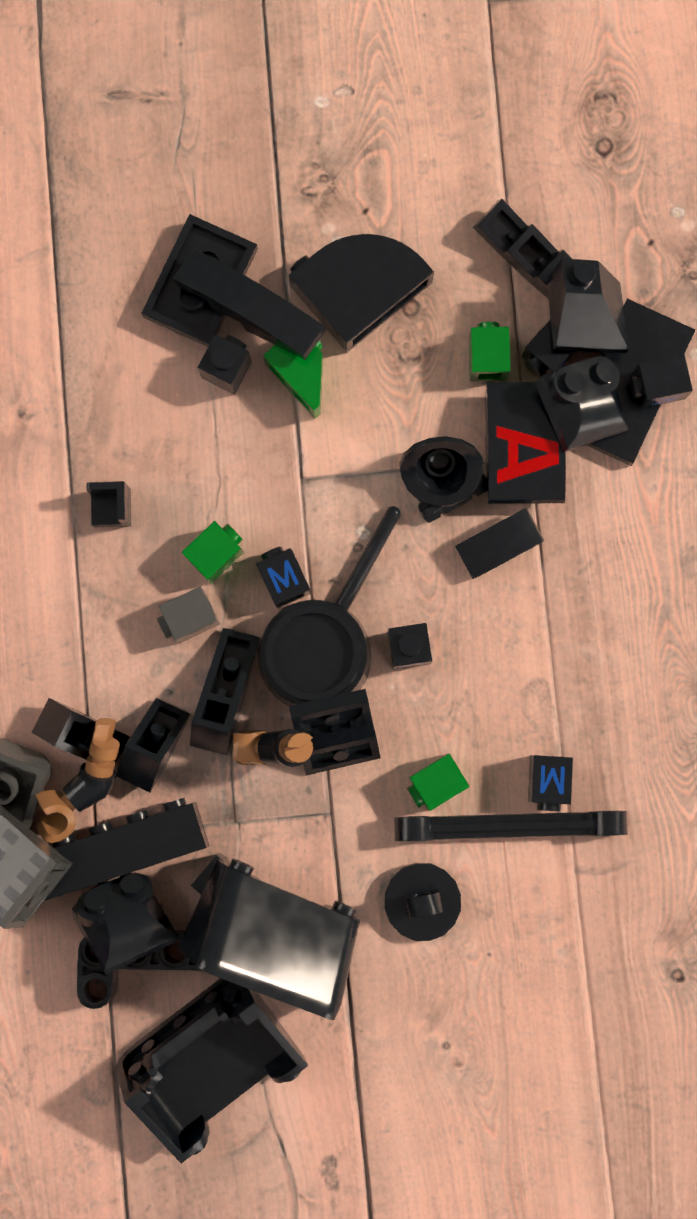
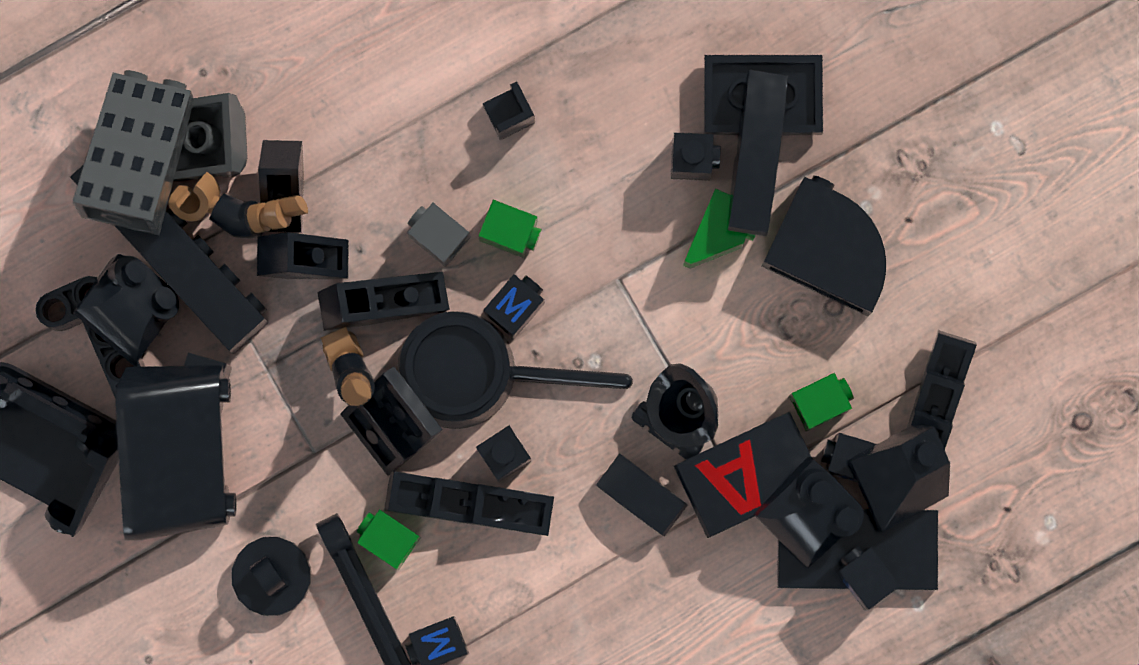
camera: 60 degrees right, 0 degrees up
none -> black slope [384,471,554,536]

